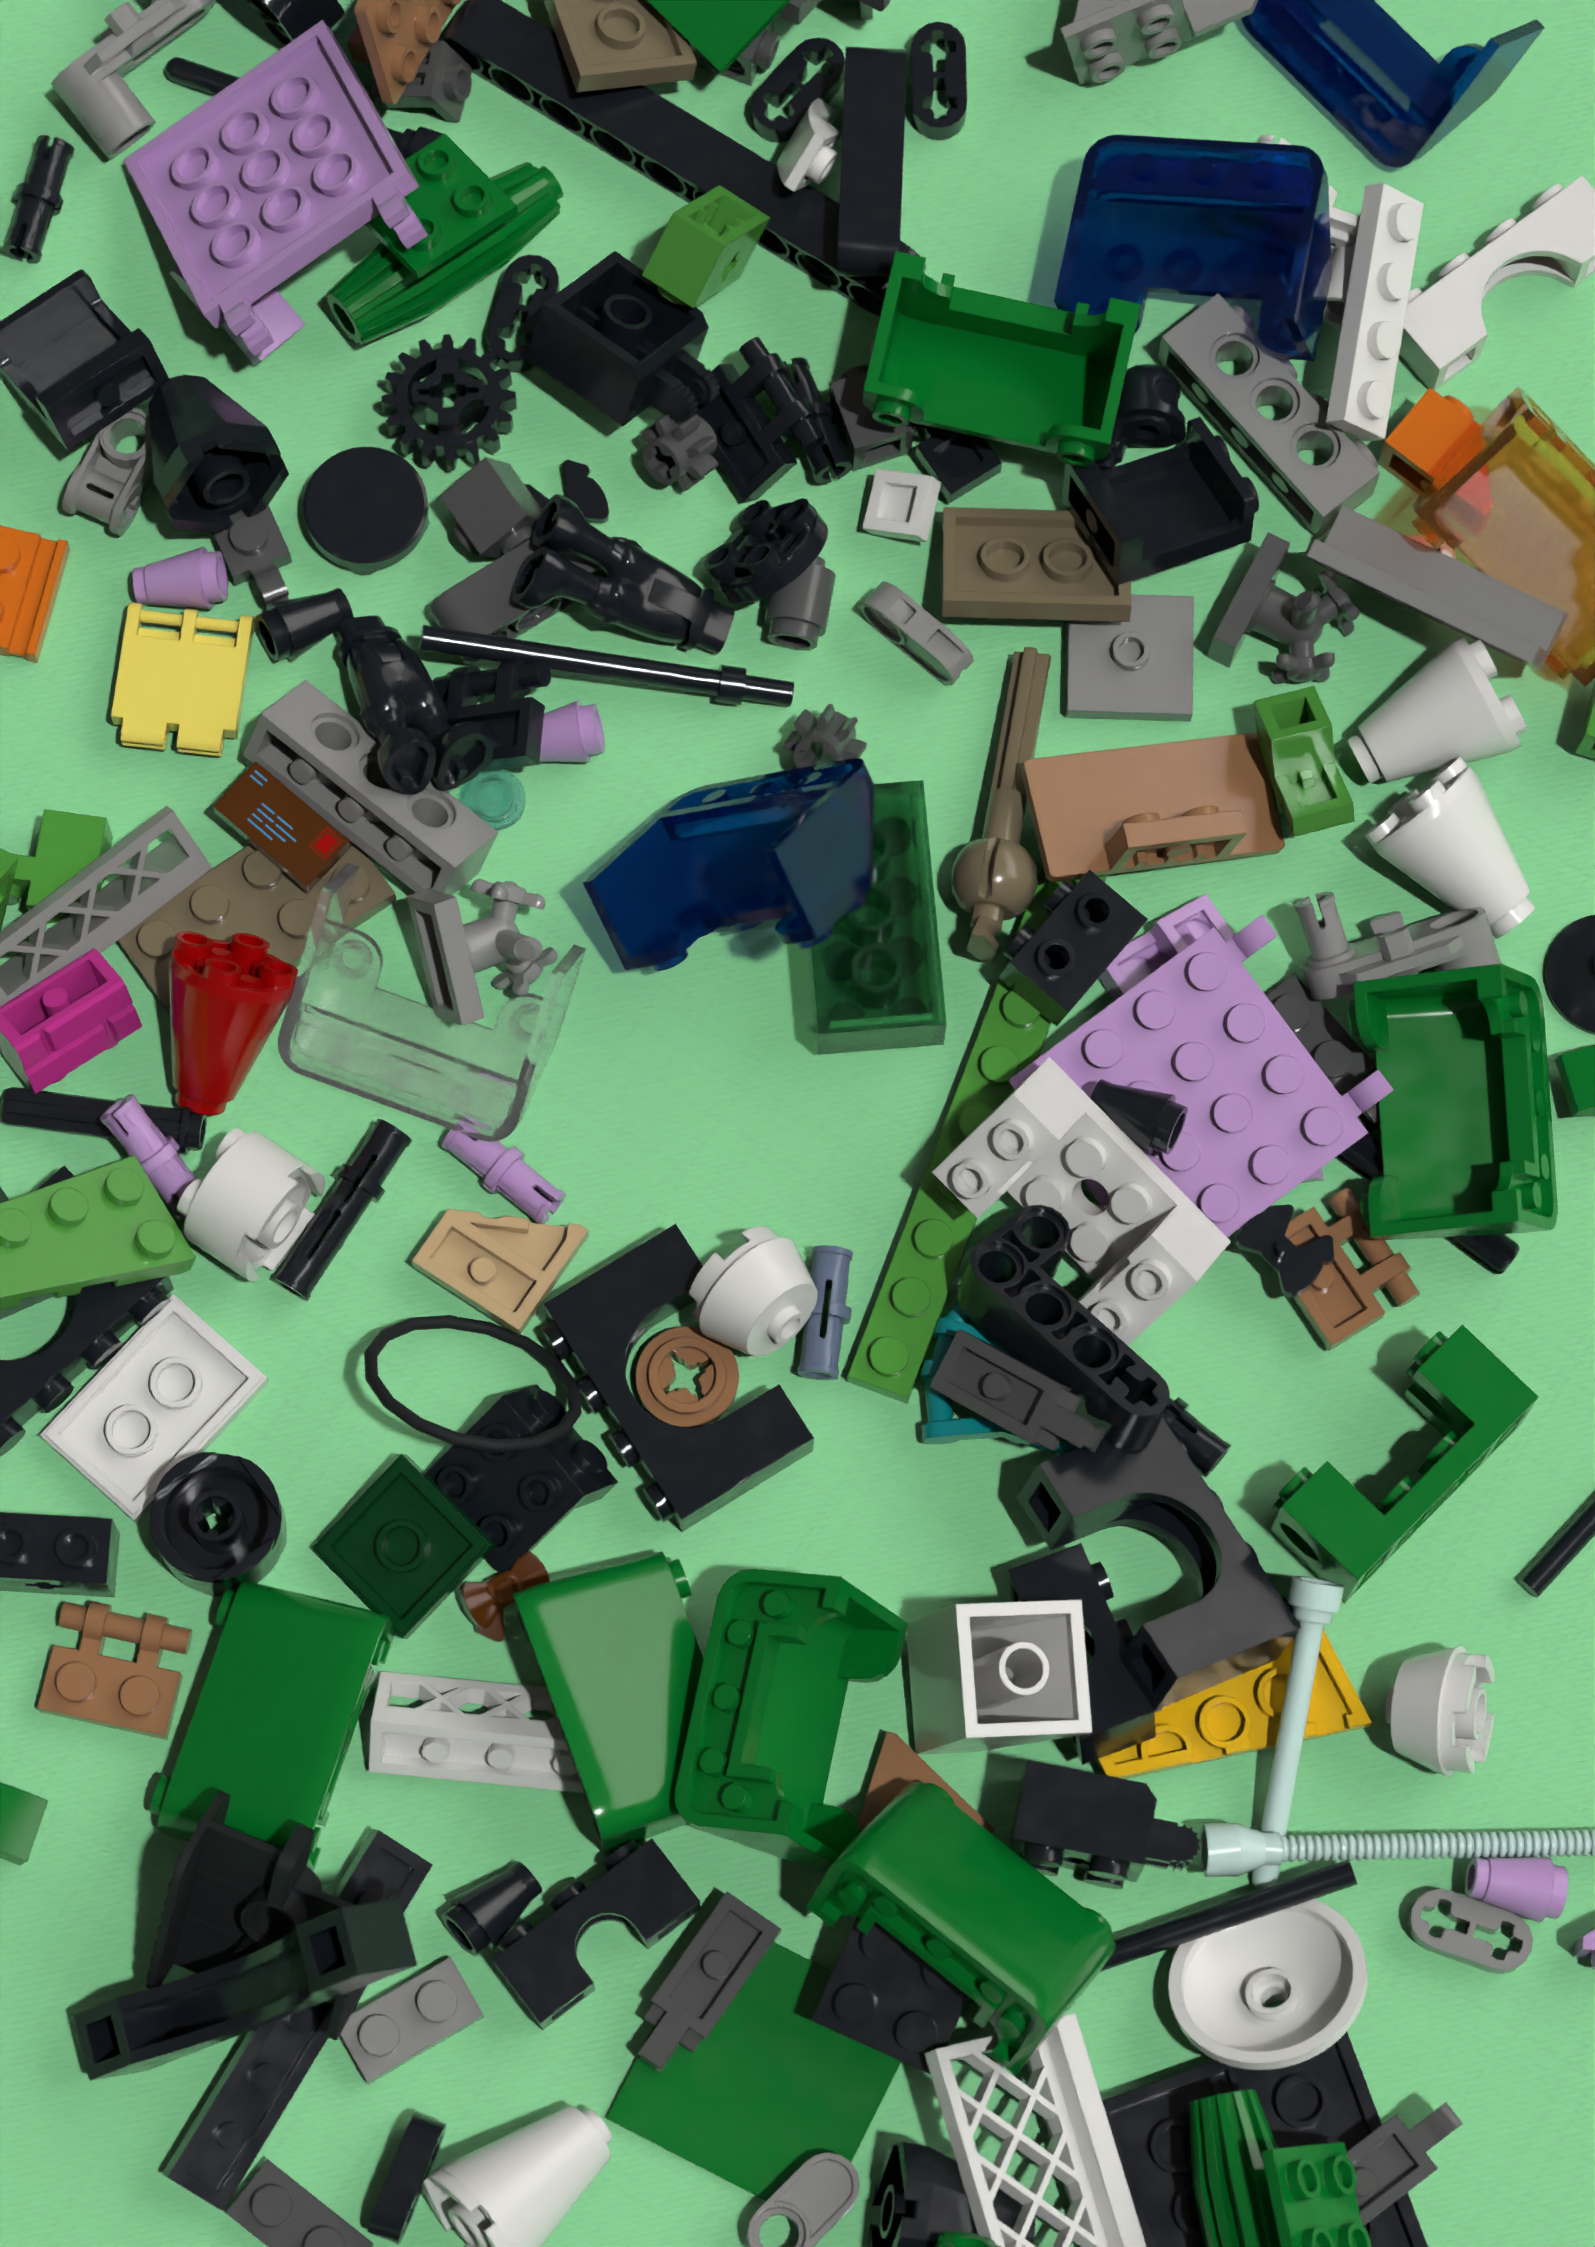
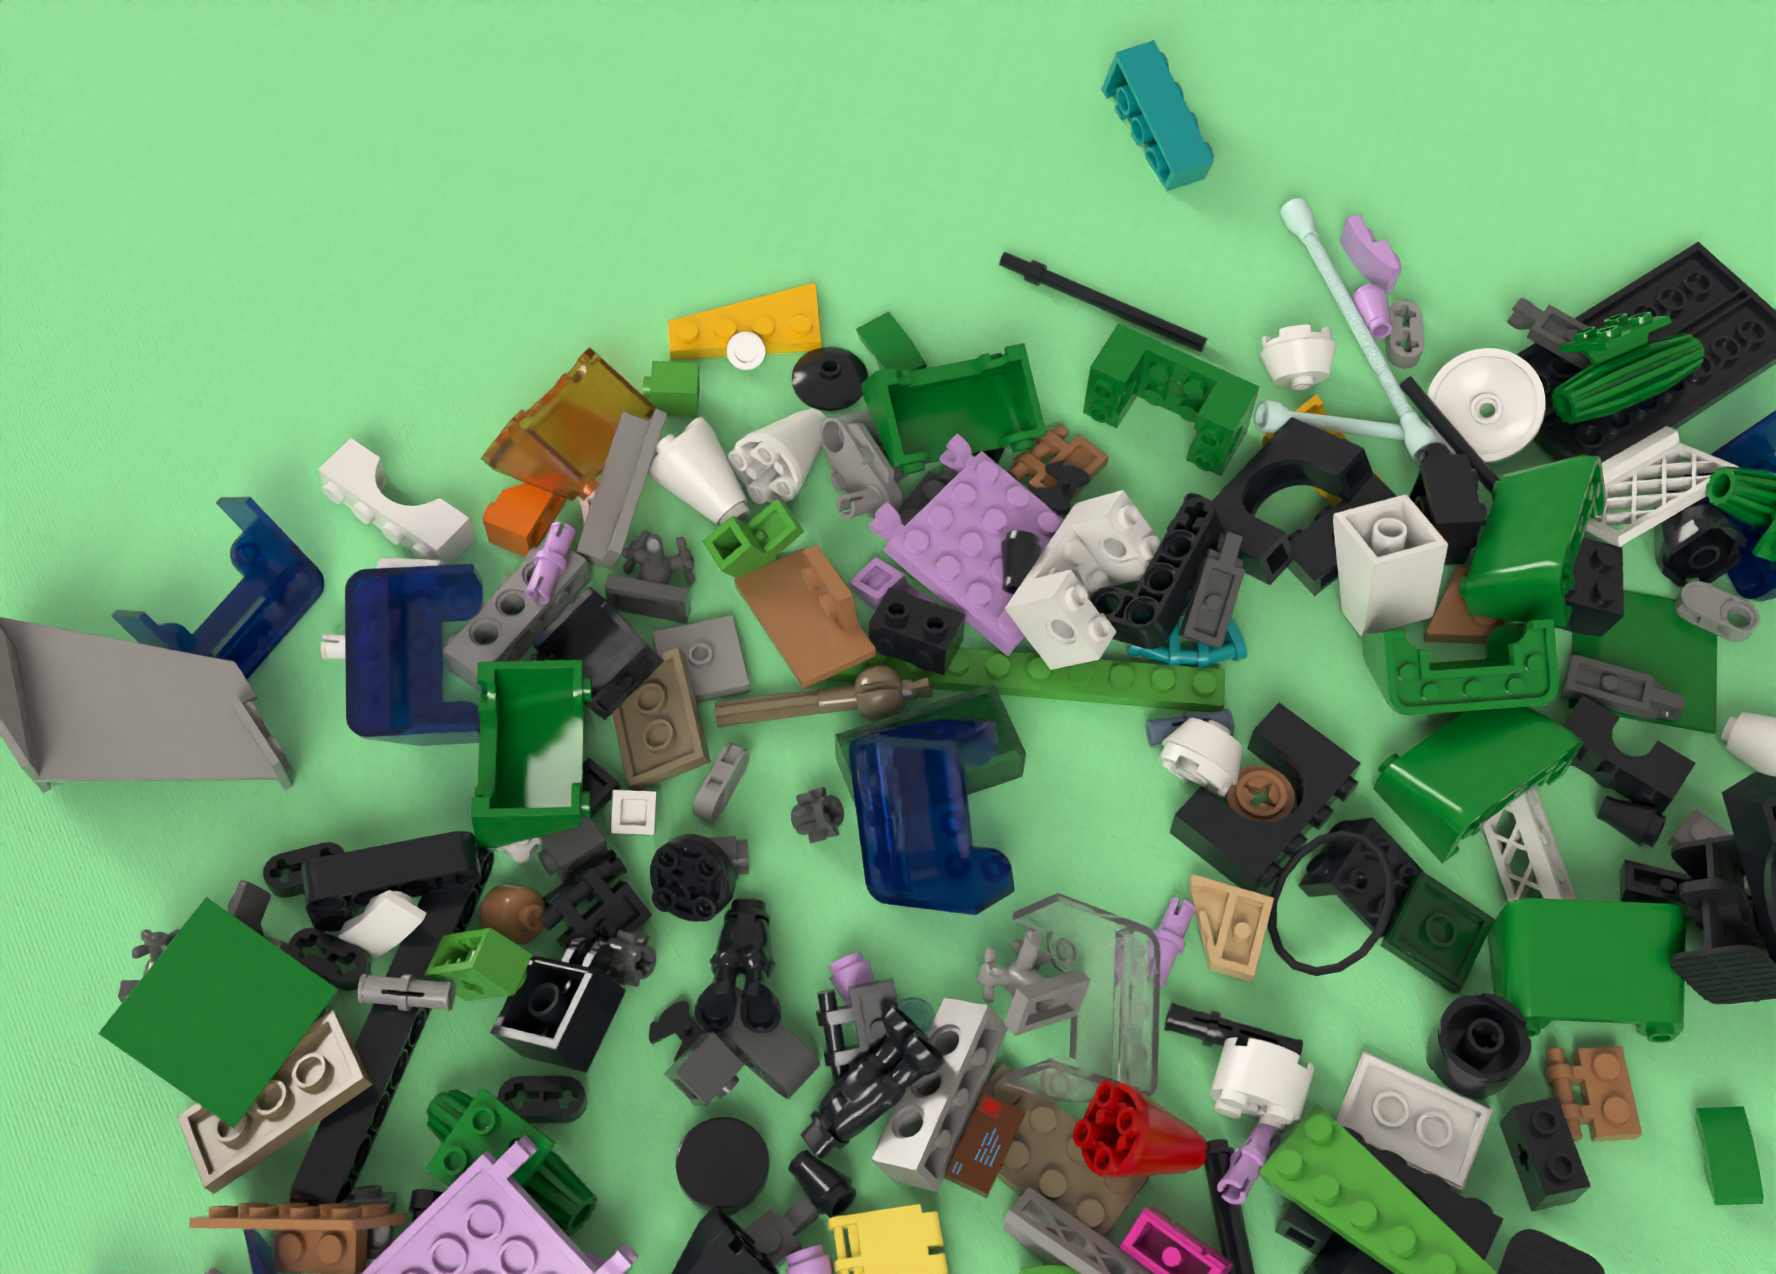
camera: 105 degrees left, 15 degrees down
black gear [381,334,517,471] -> none
black bar [419,625,794,707] -> none
reddish brown piece [459,1551,550,1642] -> none
white plate [1326,183,1424,442] -> none
none -> light grey pin [357,974,456,1011]
none -> medium nougat head [480,884,546,944]
none -> lavender pin [524,521,576,604]

